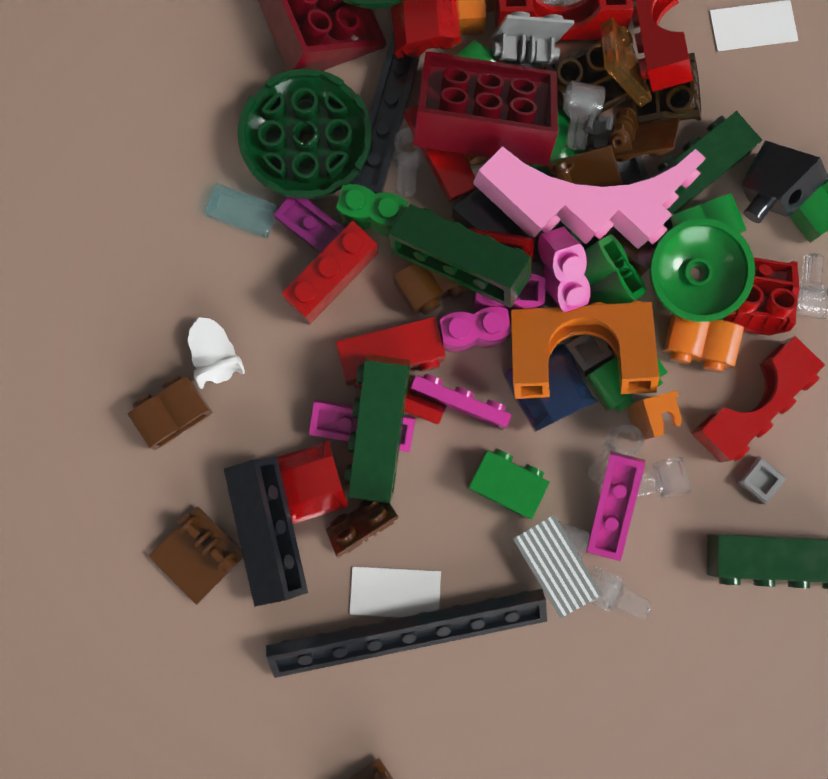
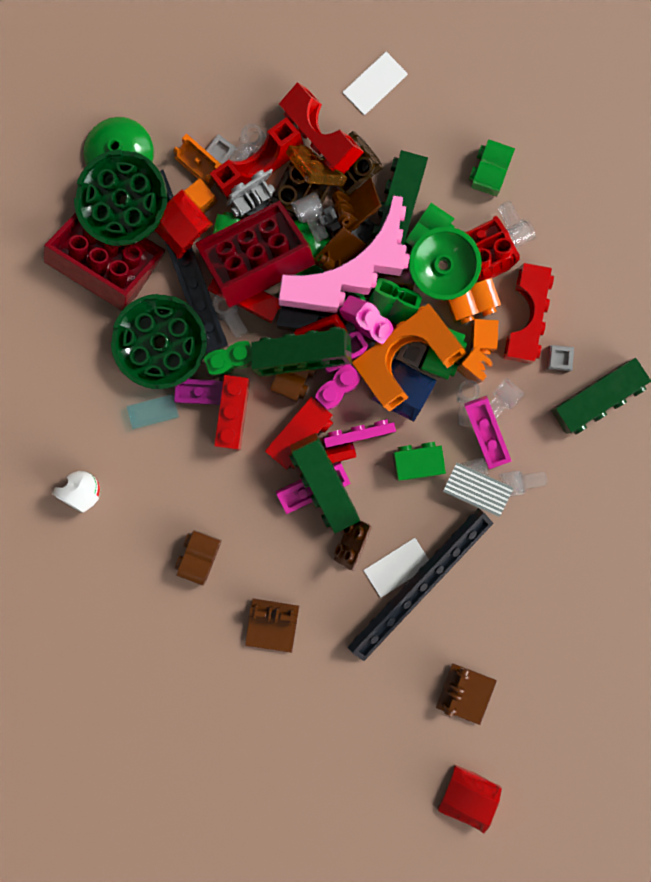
camera: 30 degrees left, 5 degrees up
white piece [188,317,245,389] -> none
black brick [224,456,308,607] -> none
red slope [277,440,349,524] -> none
black torso [741,141,828,224] -> none
none -> white helmet [52,471,101,513]
none -> orange brick [470,319,499,355]

